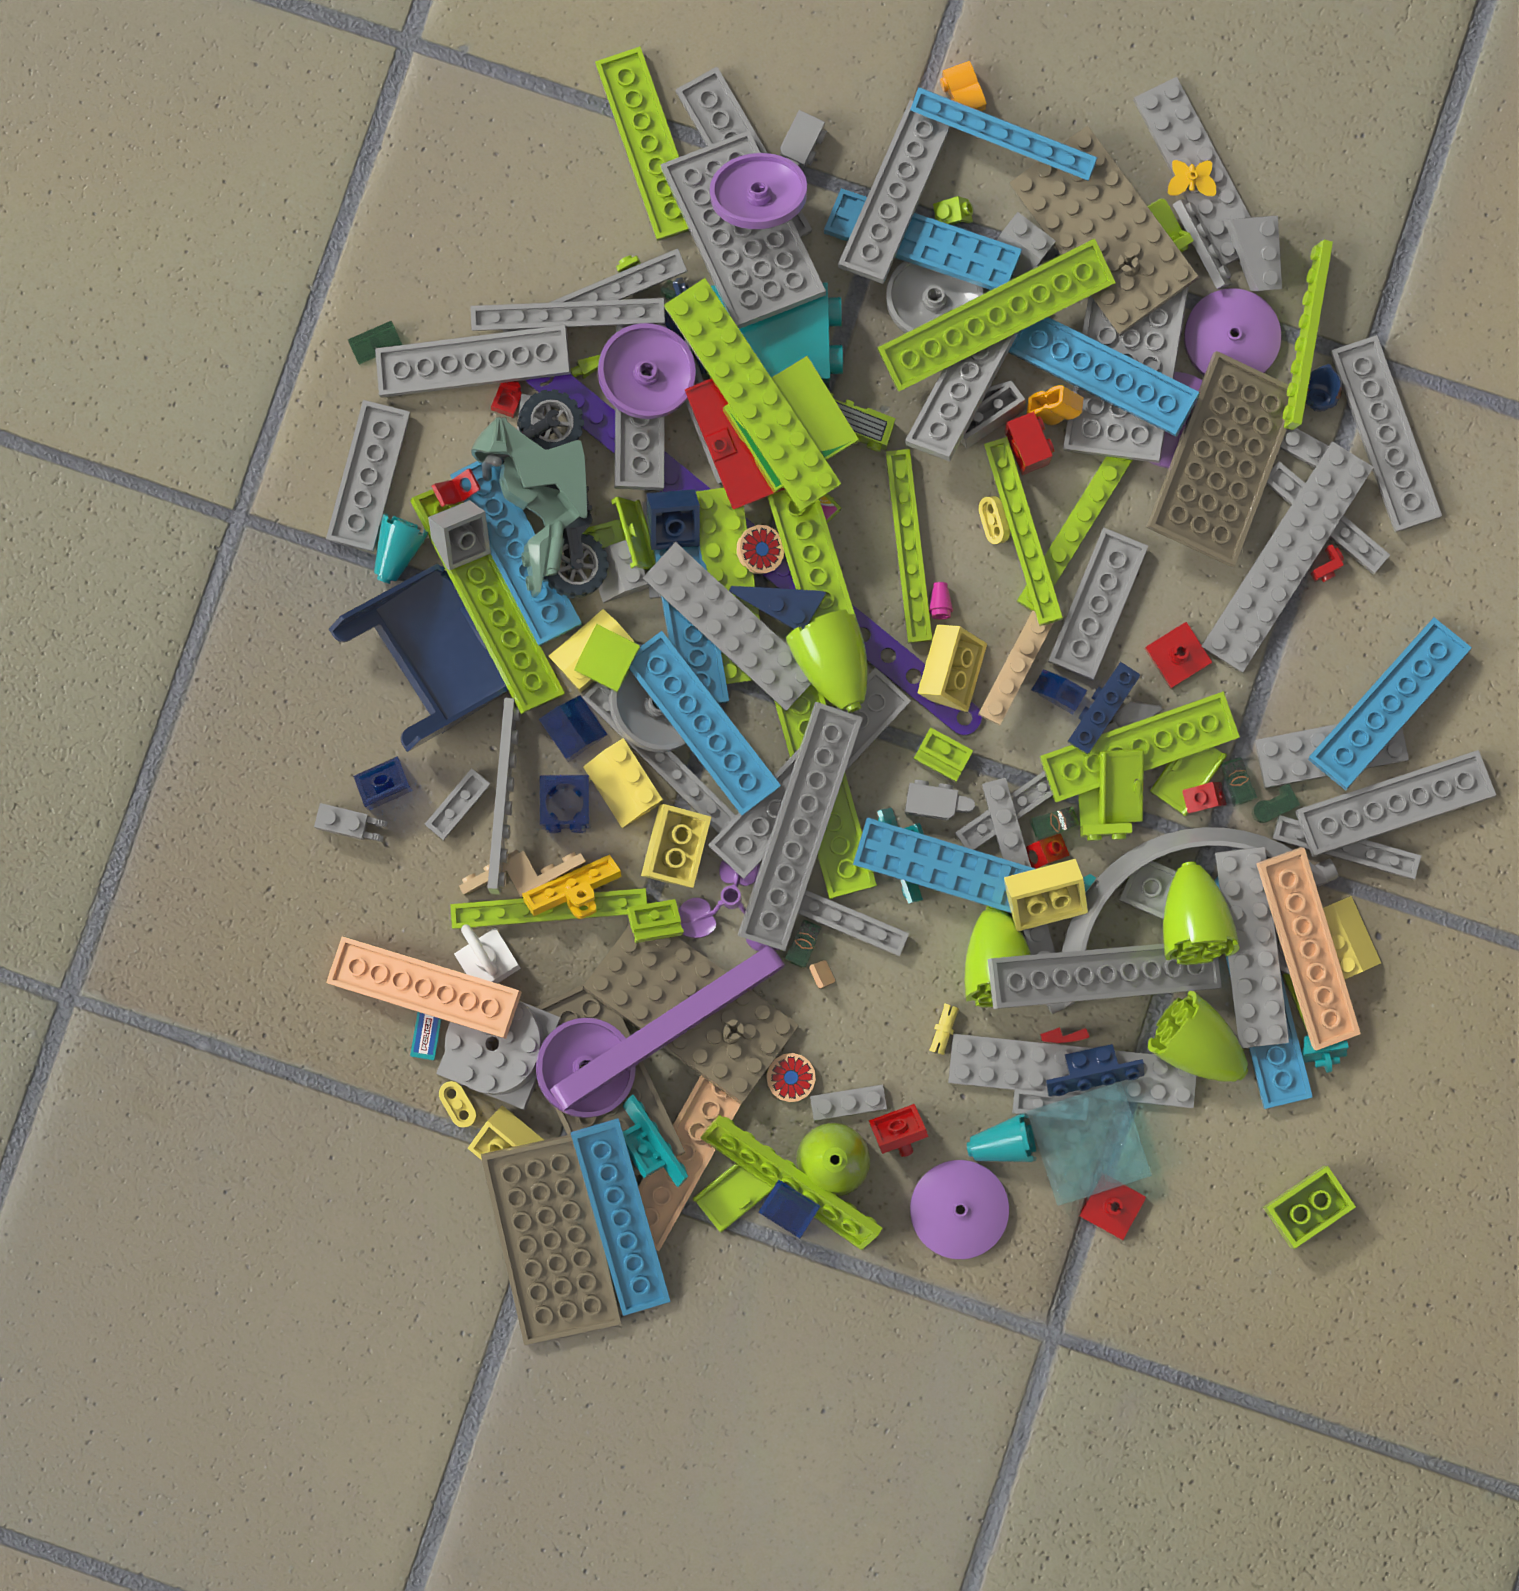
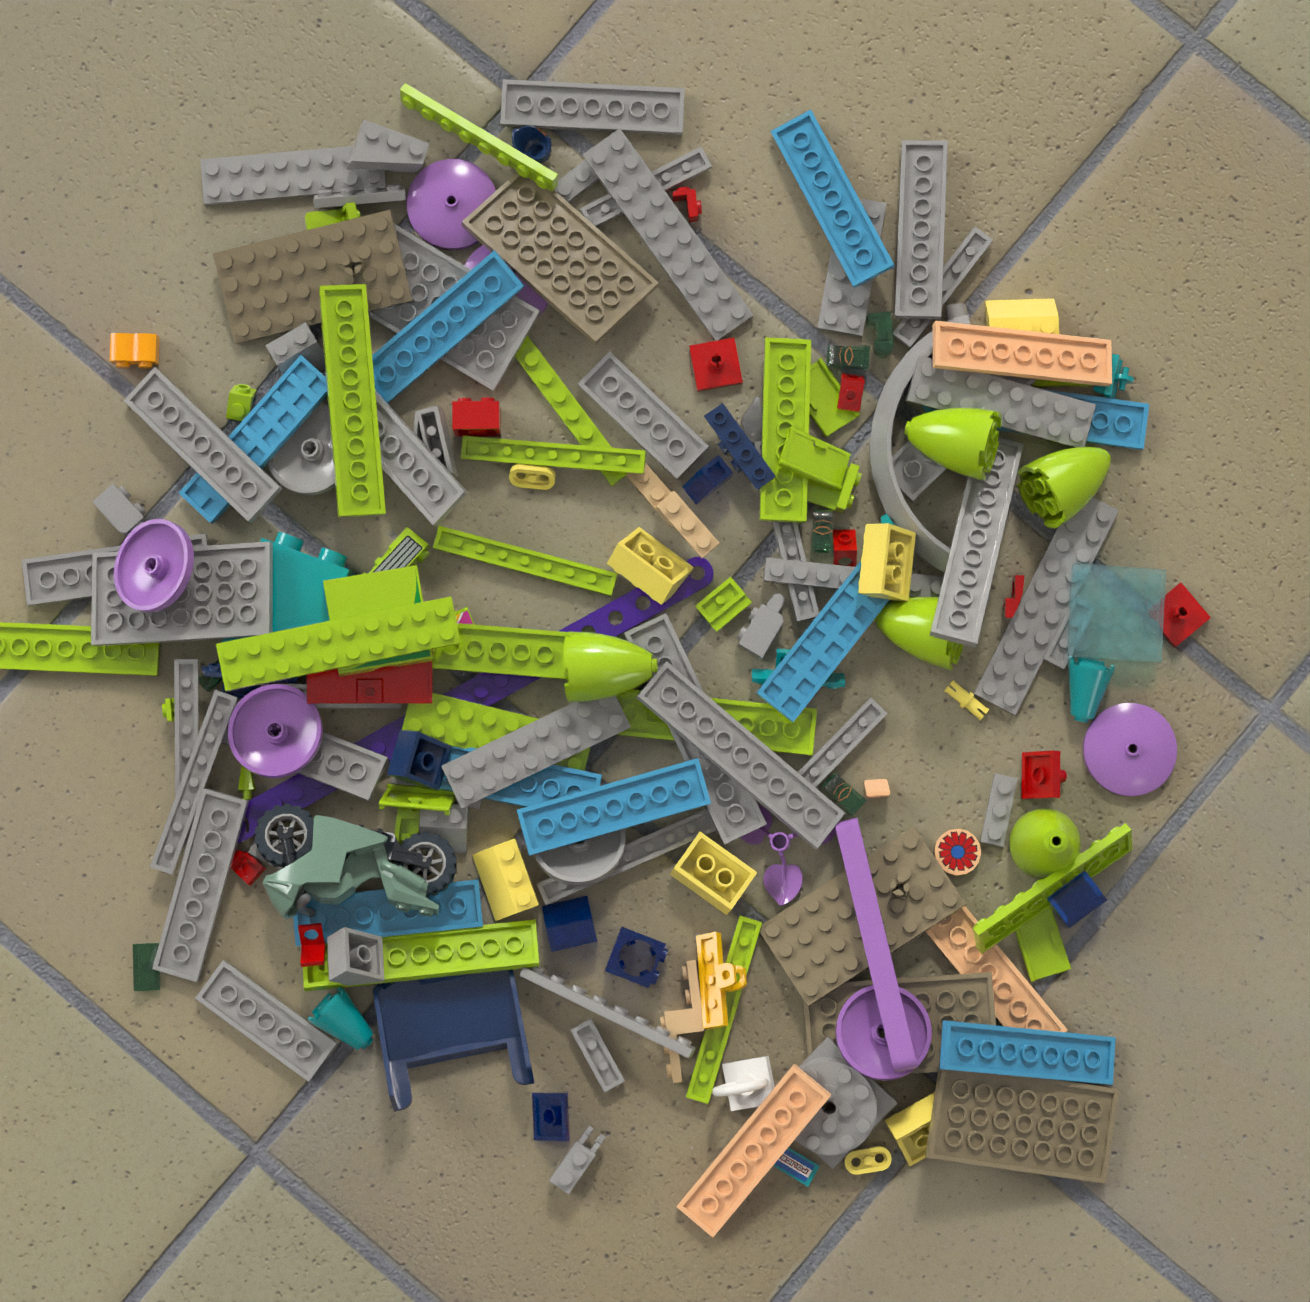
camera: 70 degrees left, 0 degrees up
lime slope [574,624,640,693] -> none
light yellow slope [583,738,663,829] -> none
teal bracket [623,1095,688,1188] -> none
lime plate [627,899,684,943] -> none
dark blue wing [729,586,826,630] -> none
tile [737,525,784,574] -> none
dark azure plate [910,87,1098,180] -> none
dark pink cone [929,582,953,620] -> none
light orange brick [1027,385,1084,425] -> none
dark blue bracket [1046,1044,1144,1097] -> none
yellow piece [1168,160,1216,196] -> none
lime brick [1263,1166,1356,1249] -> none

